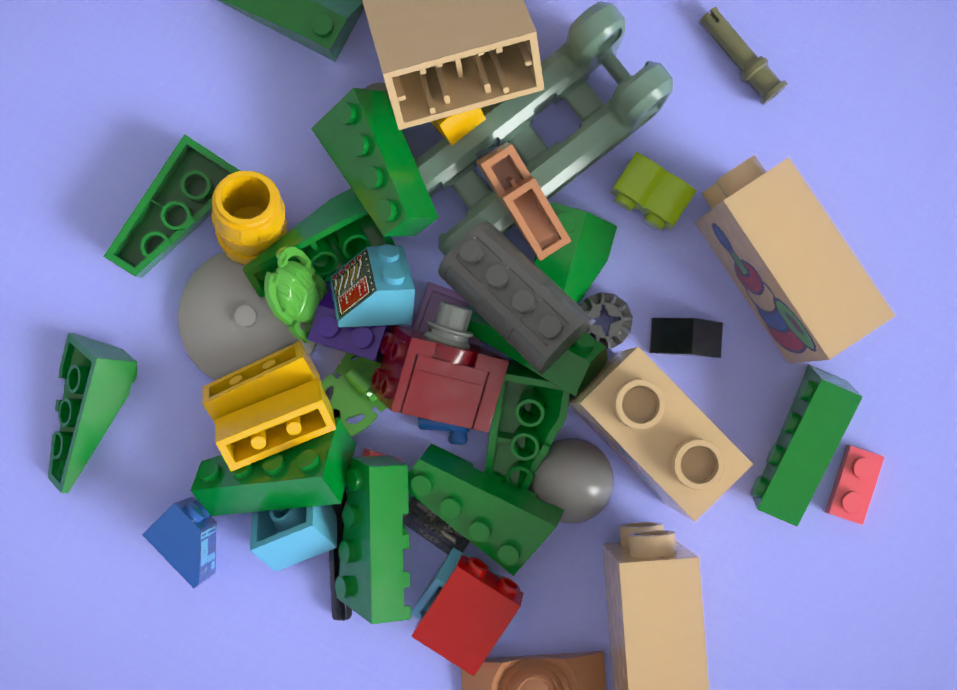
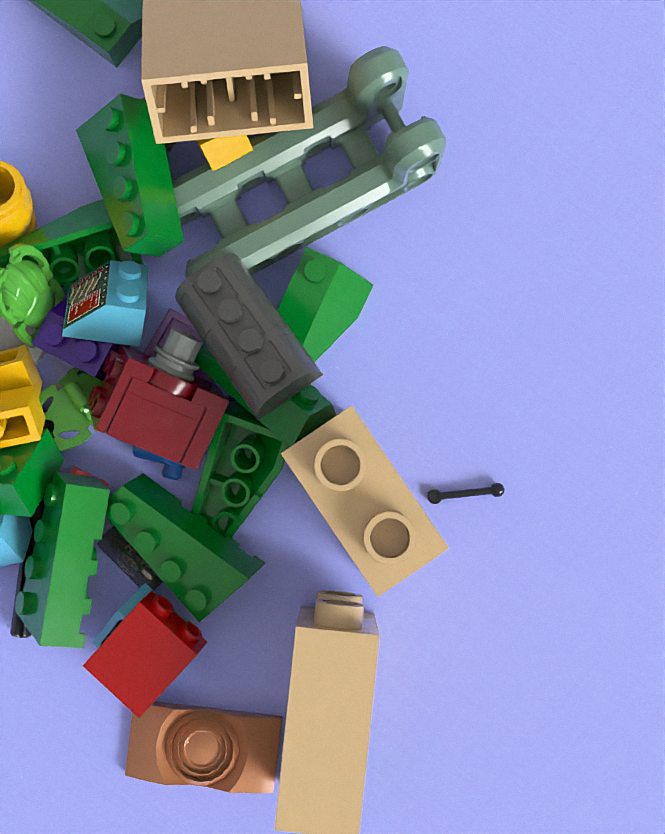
camera: 20 degrees right, 0 degrees up
nougat slope [476,142,571,261] -> none
light grey piece [529,438,614,524] -> none
dark grey gear [580,292,633,349] -> none
lime brick [611,152,697,231] -> none
black slope [649,318,723,358] -> none
tan brick [695,155,895,364] -> none
olive pin [699,7,788,105] -> none
green wedge [751,364,863,527] -> none
coral plate [825,445,885,525] -> none
none -> black hinge [427,483,505,504]

